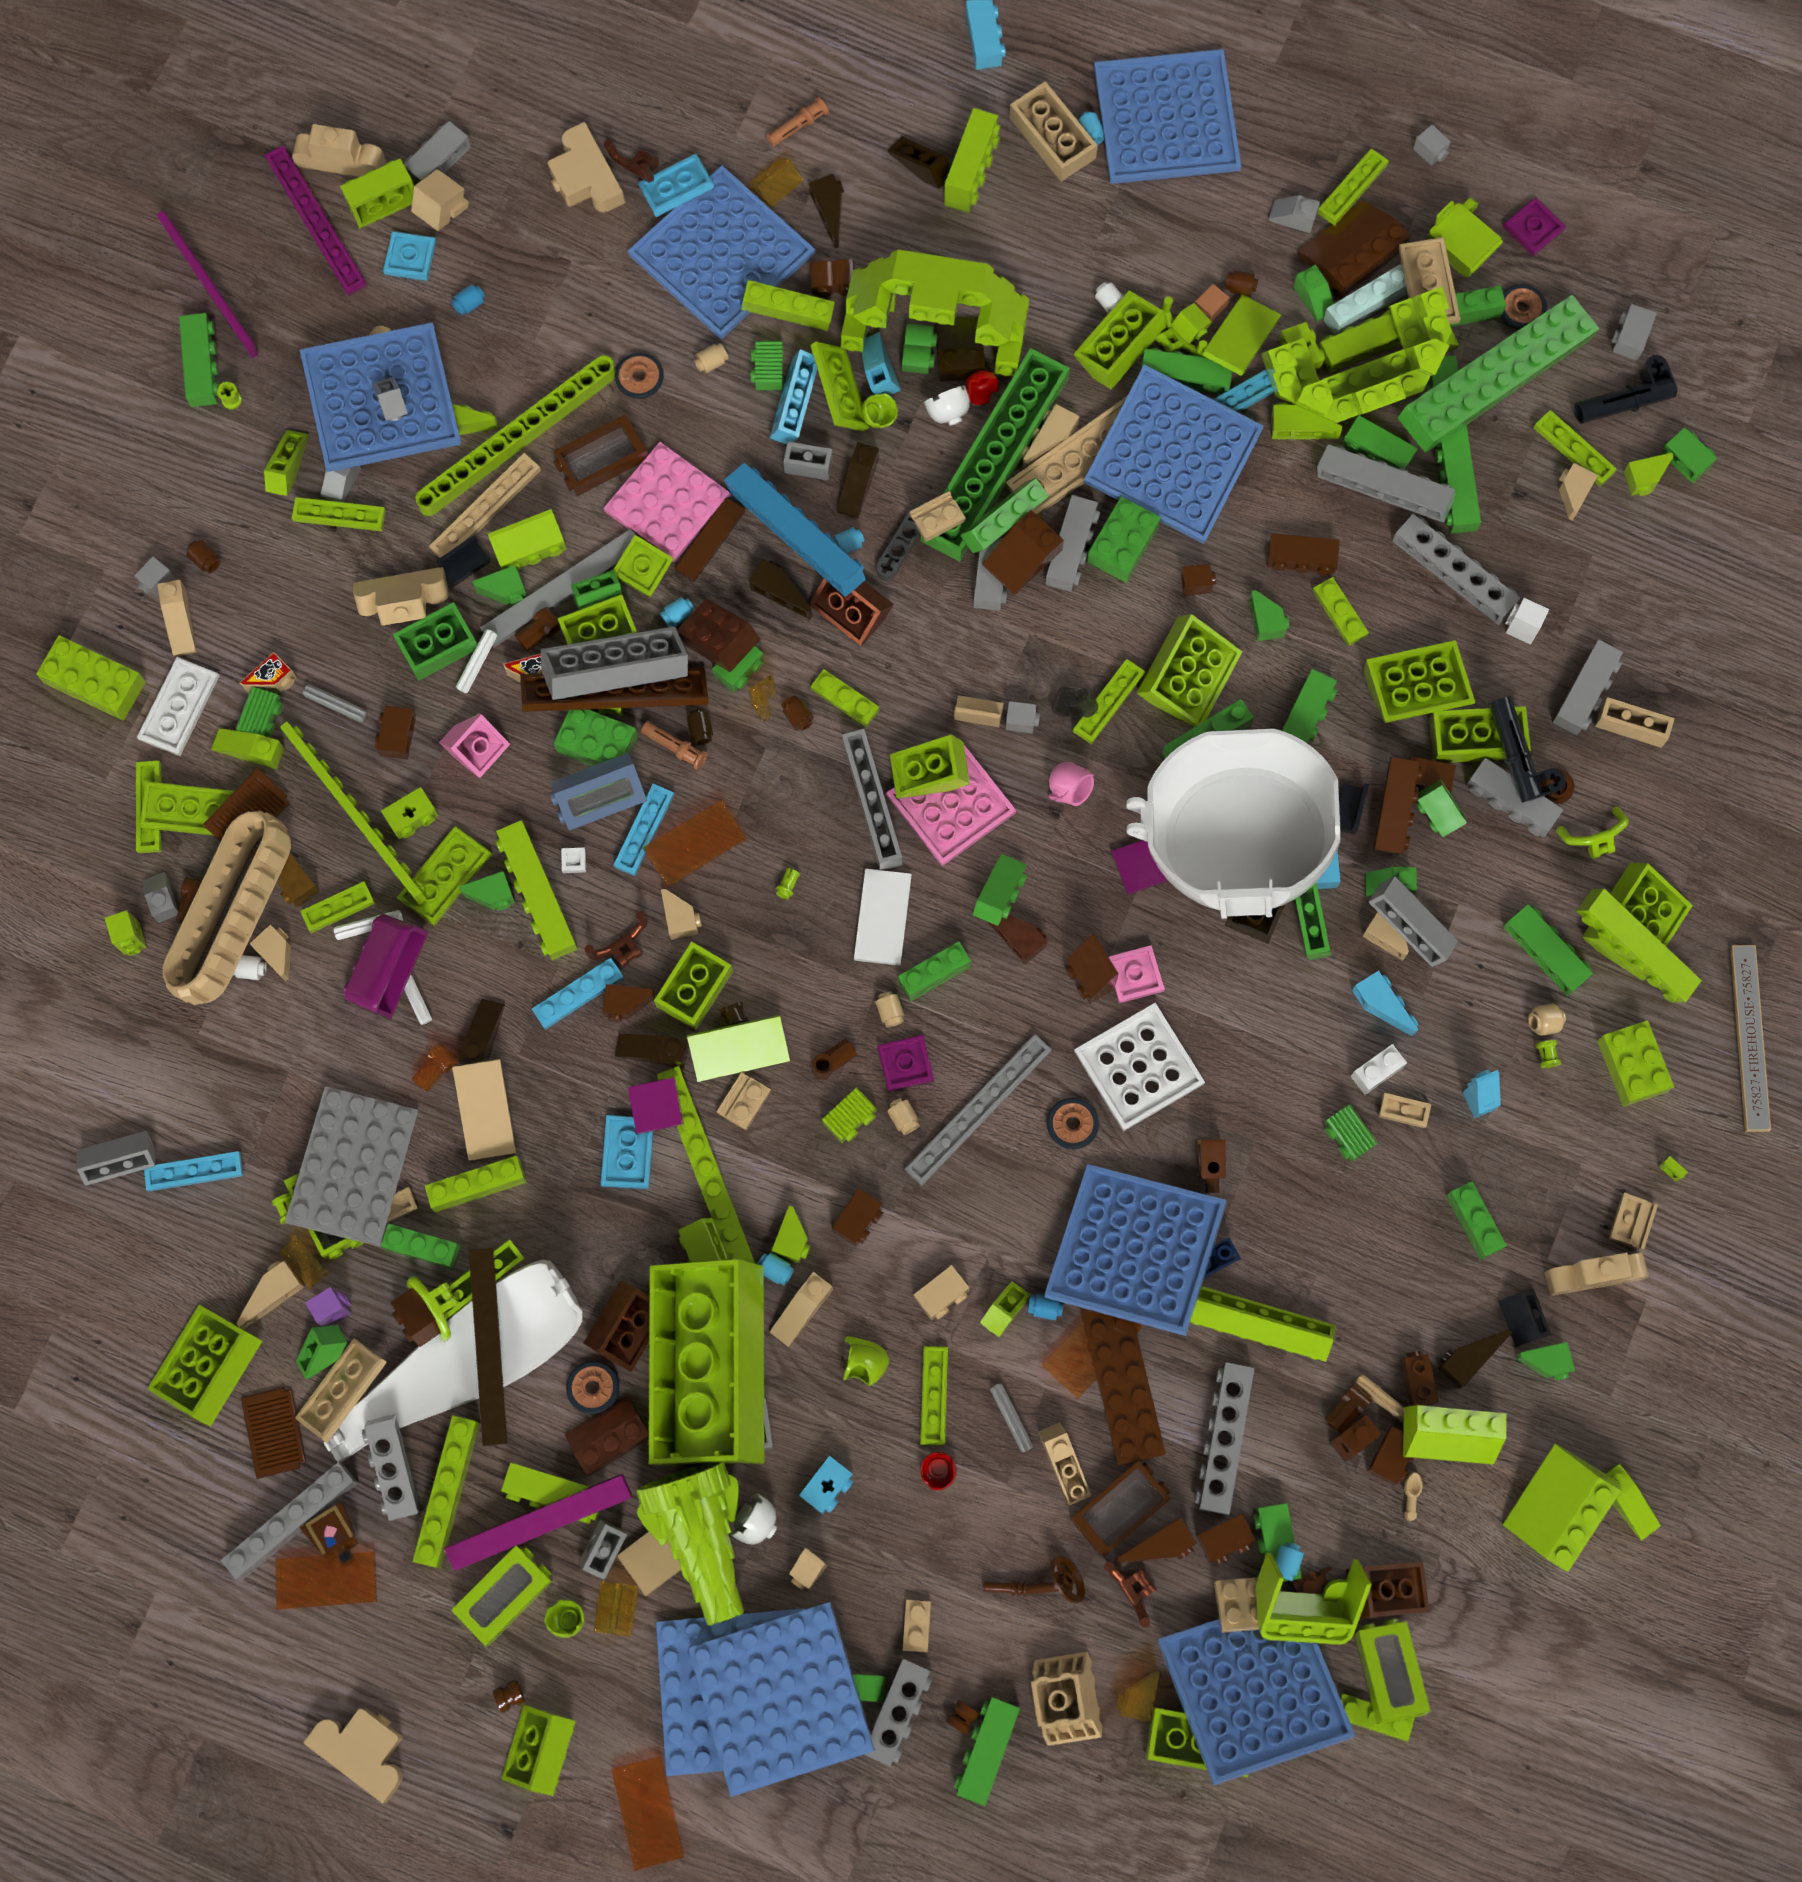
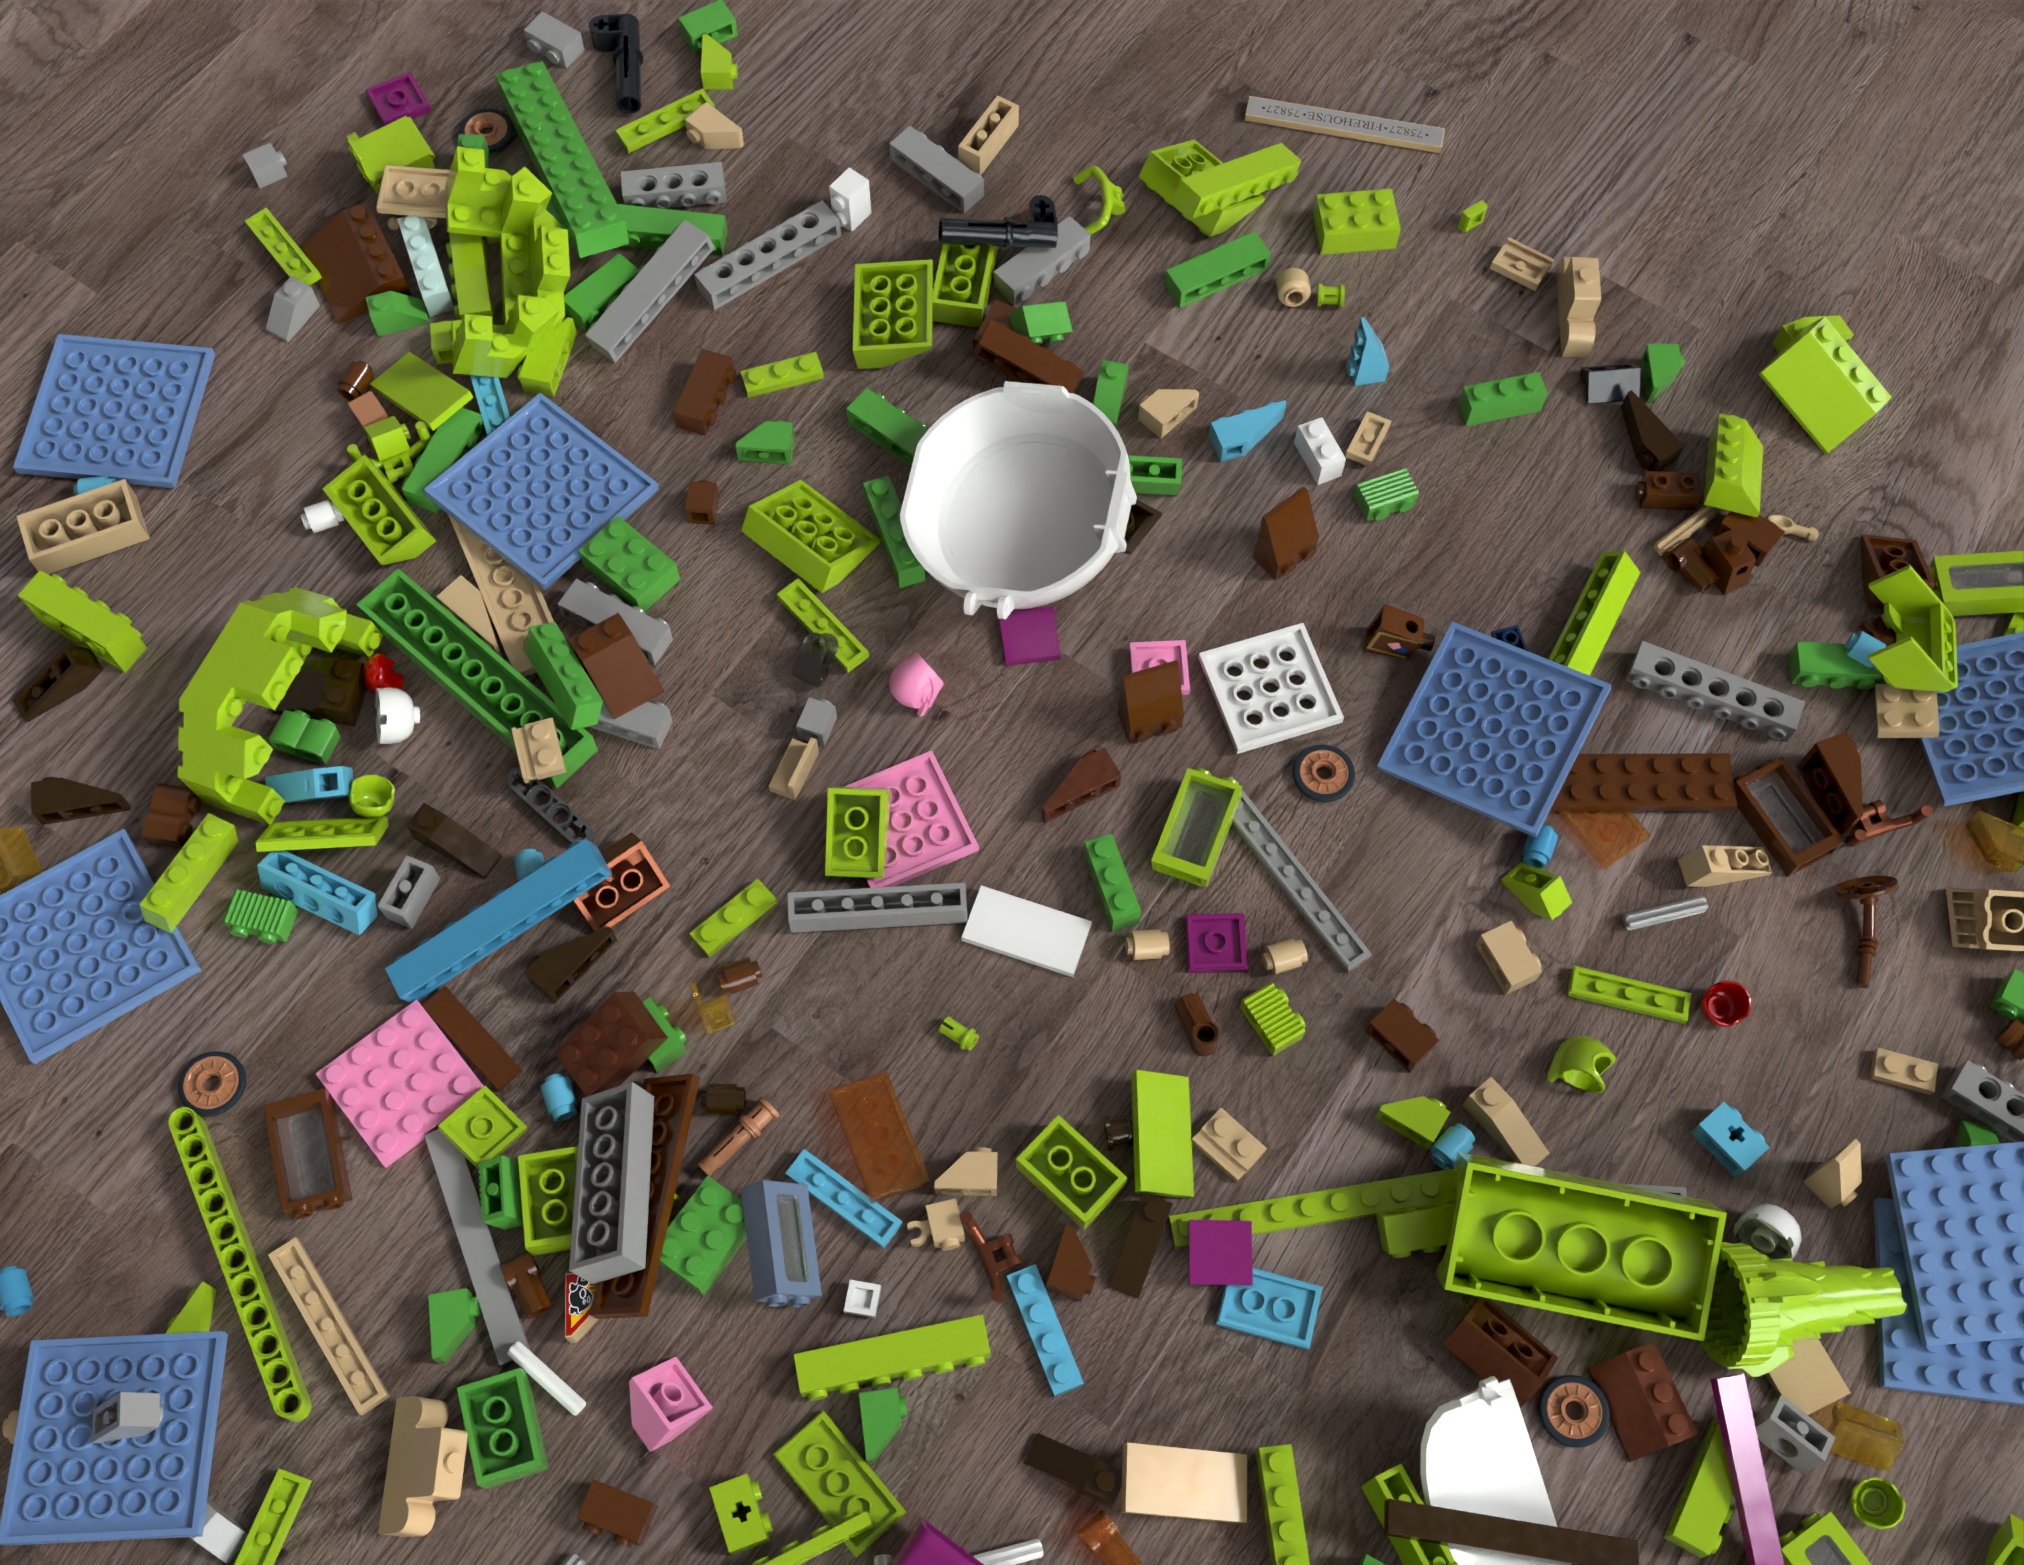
camera: 80 degrees left, 10 degrees down
black panel [437,535,491,587] -> none
lime slope [488,509,567,571] -> none
tan brick [694,343,729,374] -> none
bright green brick [973,854,1028,926] -> none
reddish brown brick [1196,1513,1256,1565] -> none
light grey brick [1369,876,1458,967] -> none
none -> light grey brick [621,162,727,209]
none -> tan brick [907,1198,965,1251]
none -> piece [1151,768,1242,889]
none -> reddish brown slope [1253,486,1319,580]

